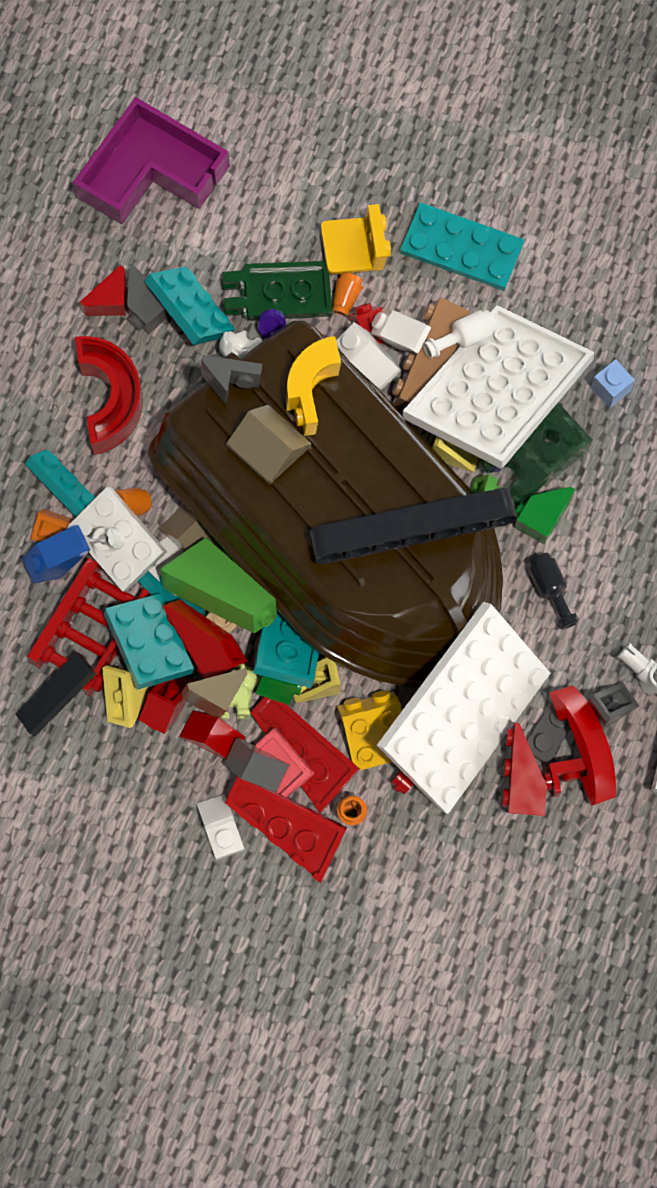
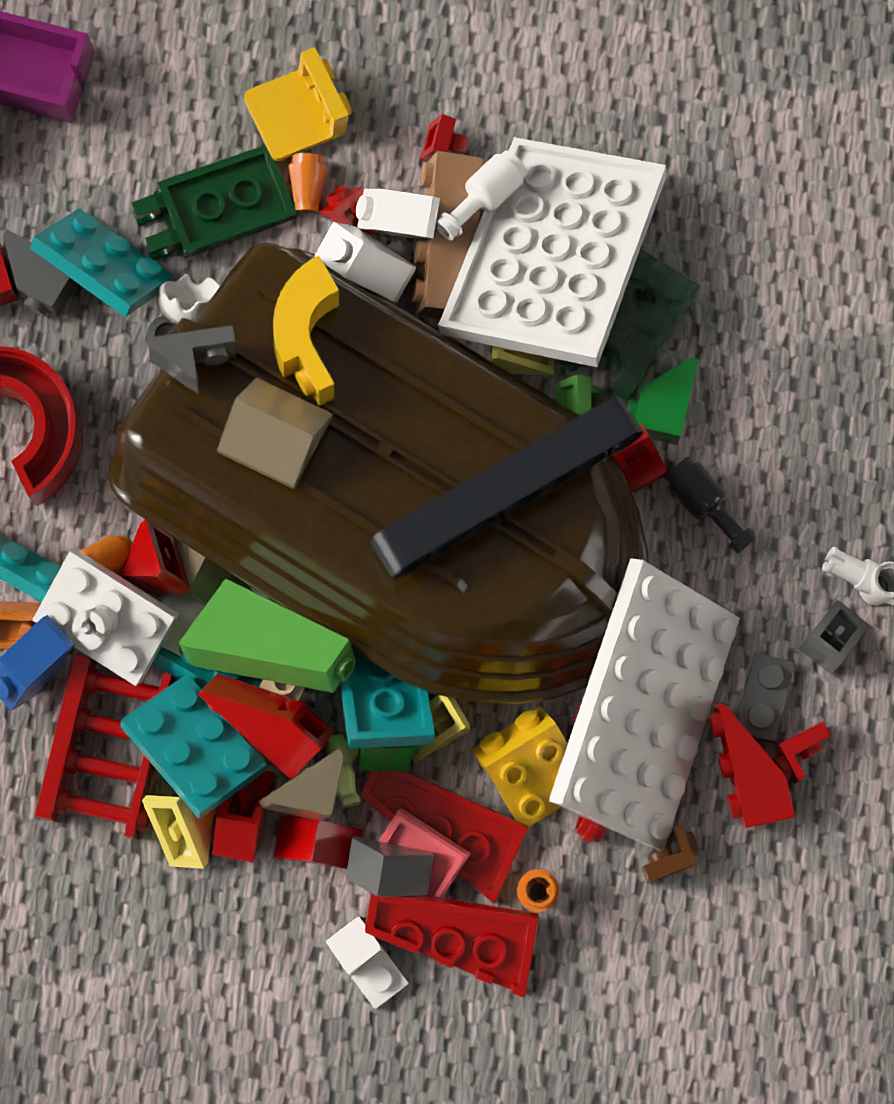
camera: 15 degrees left, 5 degrees up
black tile [16,652,97,737] -> none
dark purple tile [257,309,287,338] -> none
teal plate [400,202,525,291] -> none
red slope [549,685,616,806] -> none
light blue brick [591,359,635,408] -> none
none -> red slope [119,520,190,594]
none -> red tile [420,114,469,163]
none -> red bracket [613,424,668,492]
none -> reddish brown bracket [641,825,700,884]

